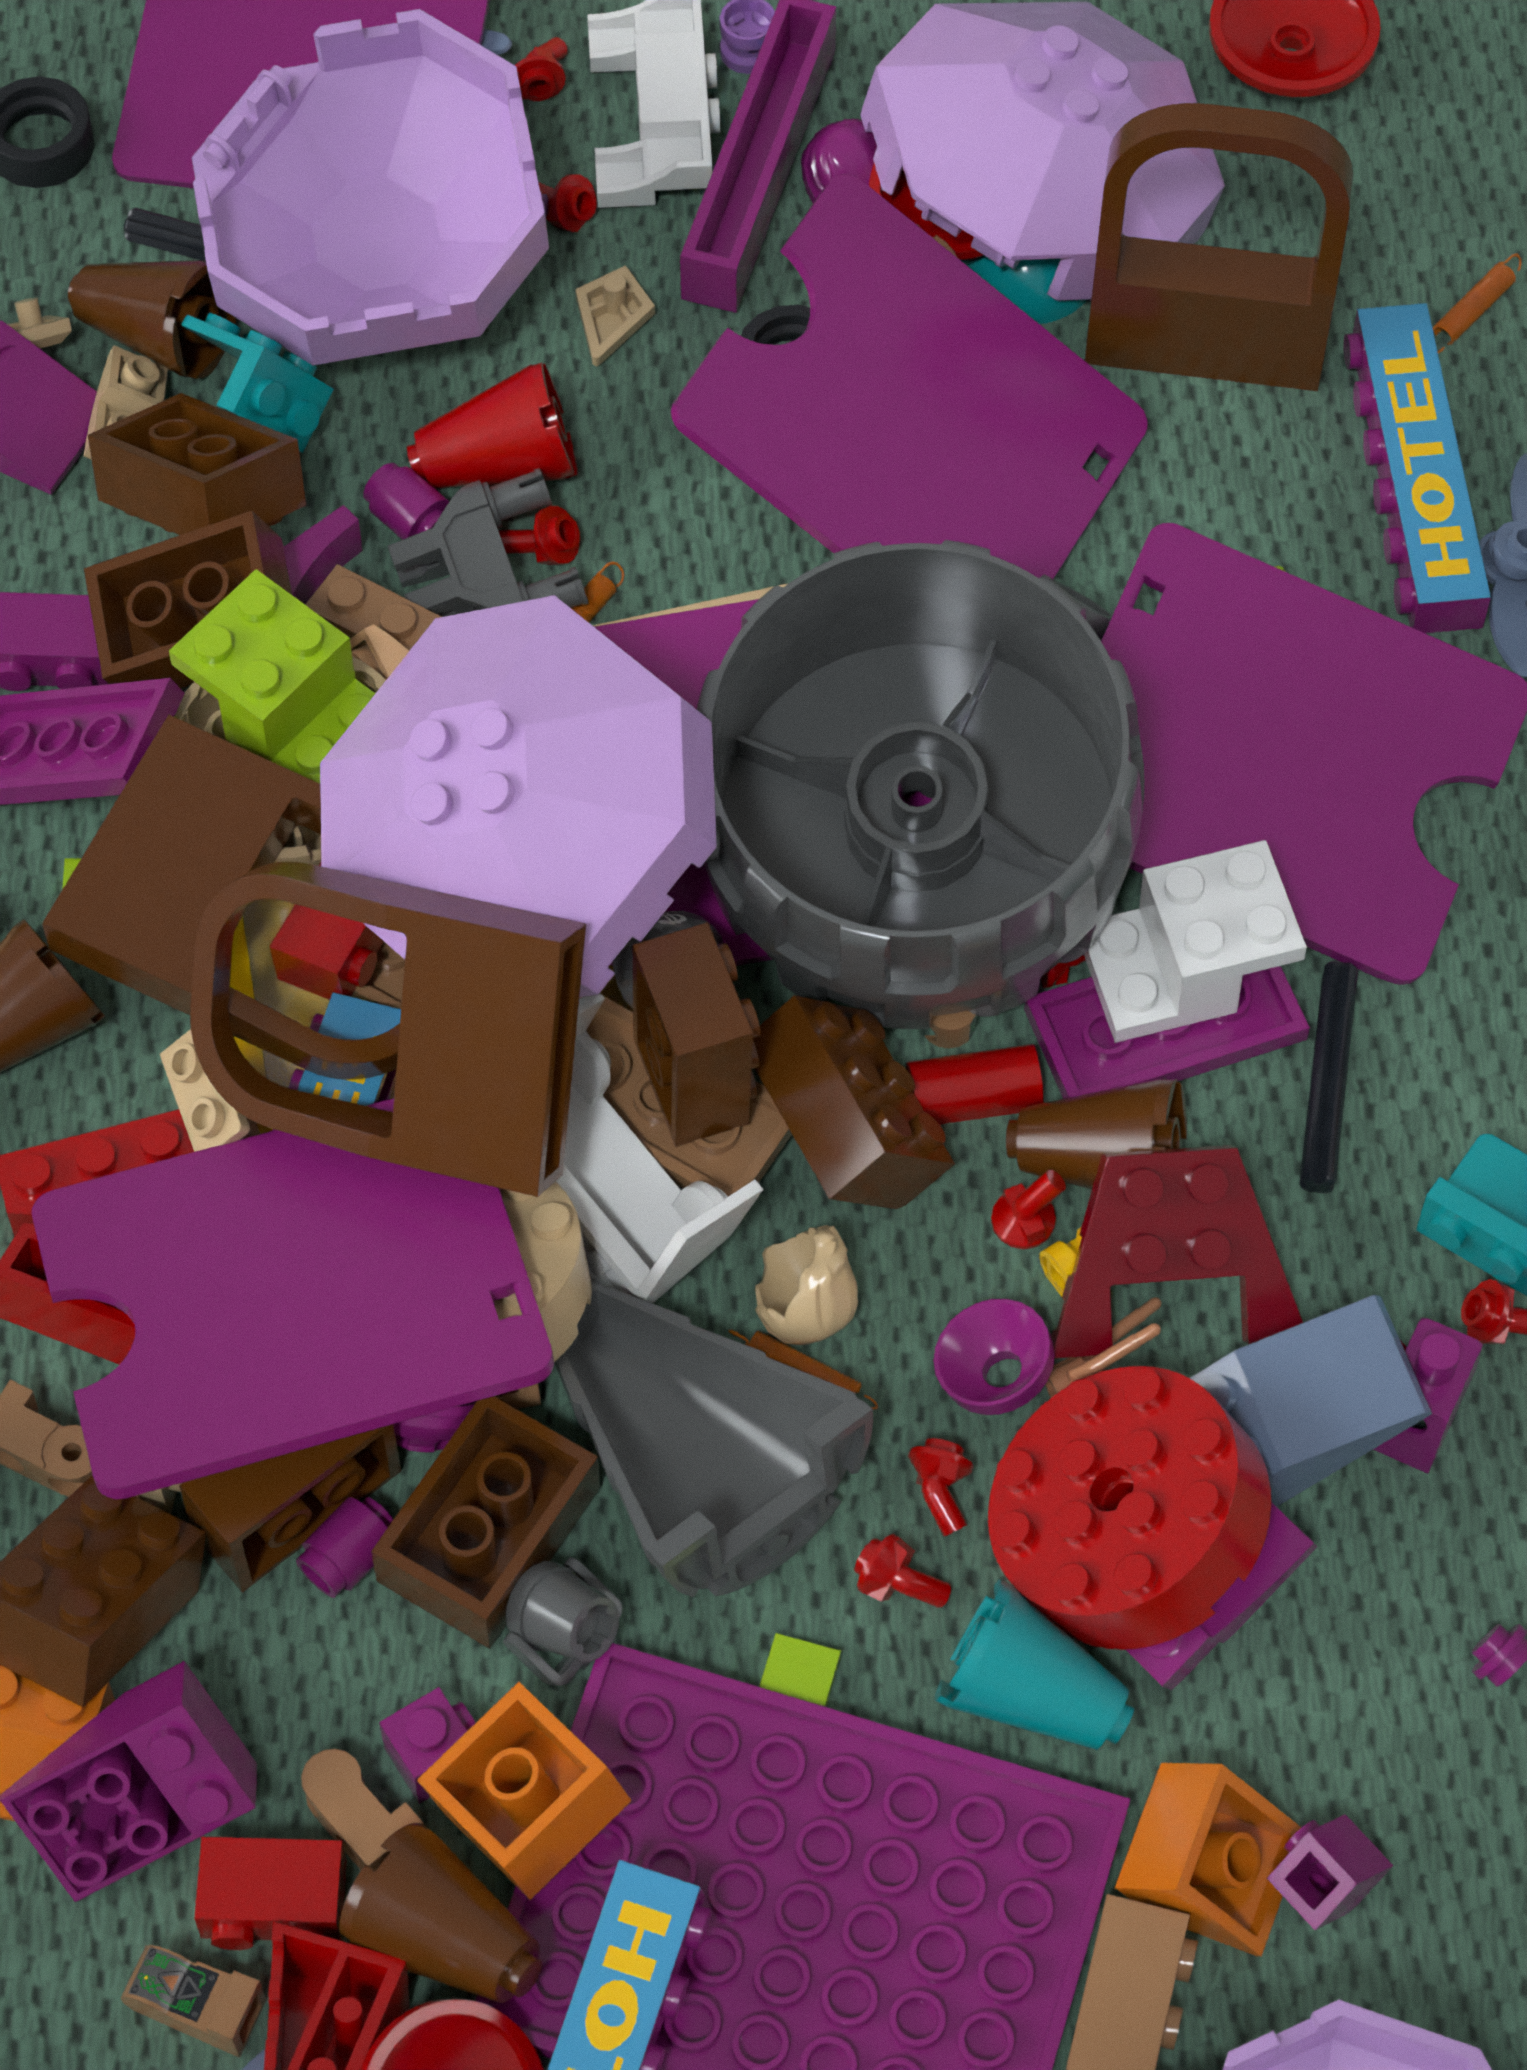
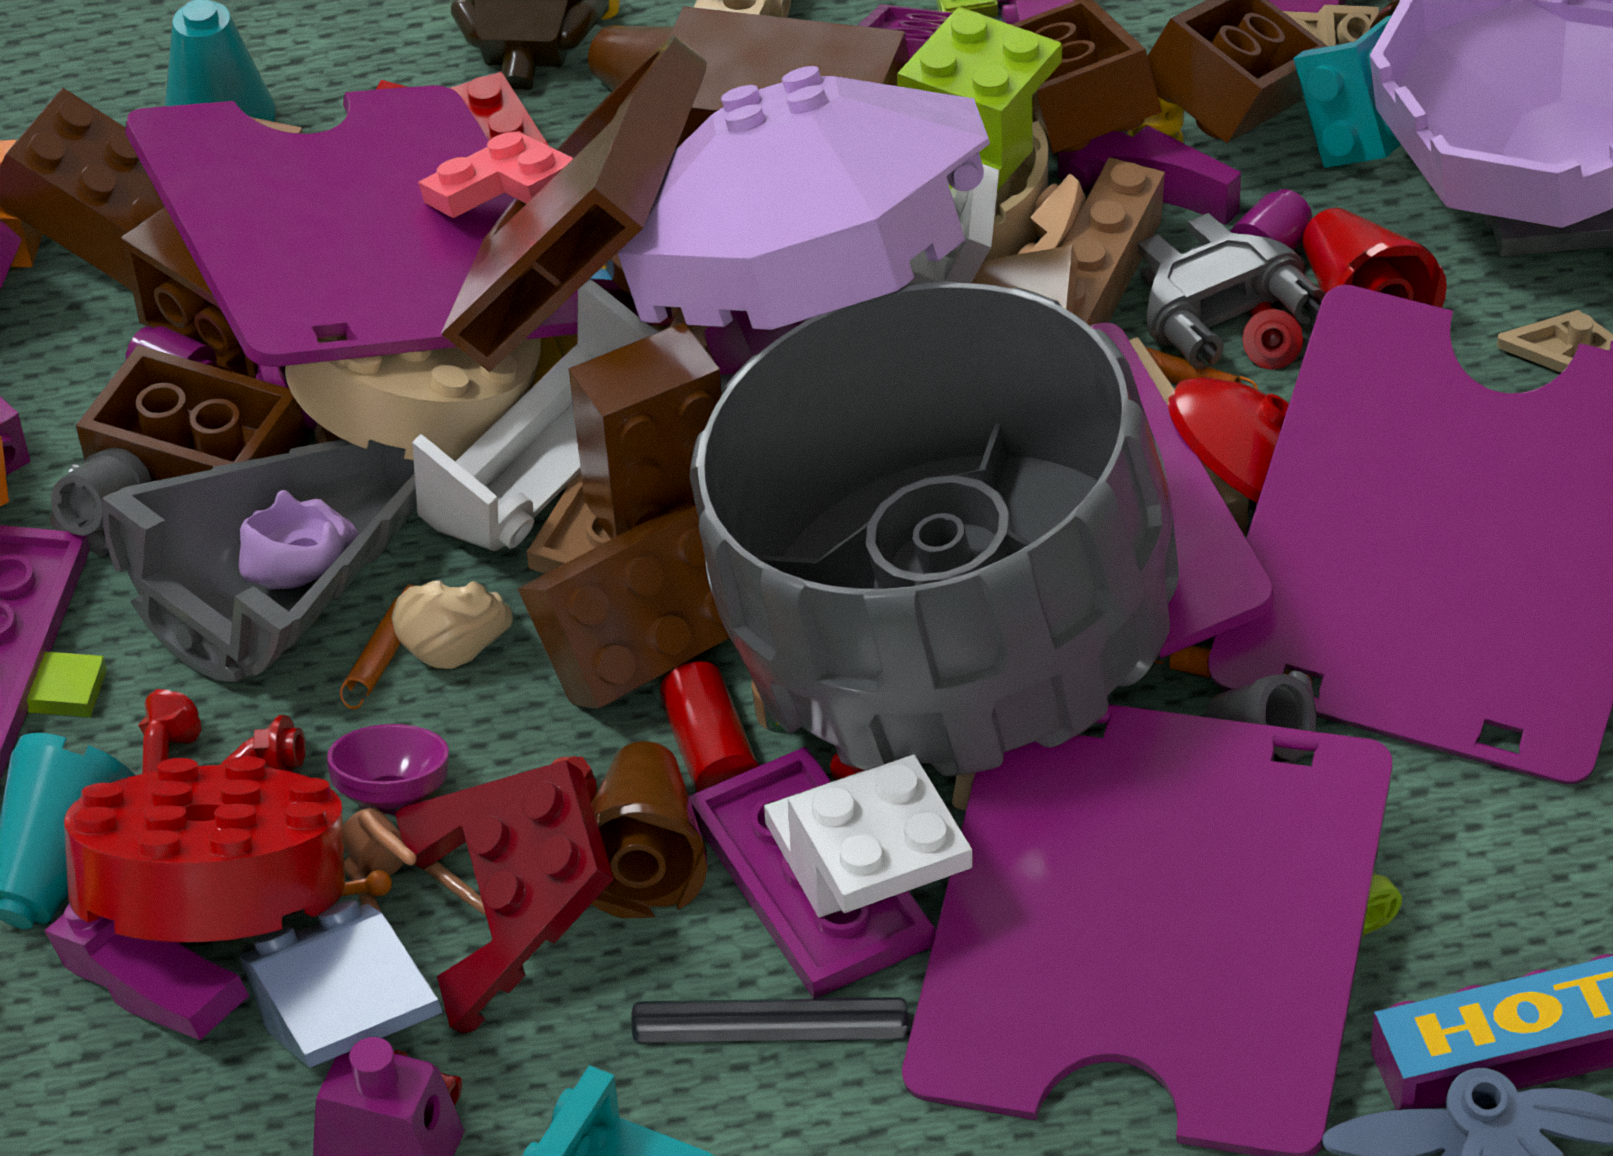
camera: 85 degrees right, 15 degrees down
none -> lavender hair [239,490,359,590]
none -> coral plate [418,132,573,218]
none -> red dish [1168,377,1289,503]

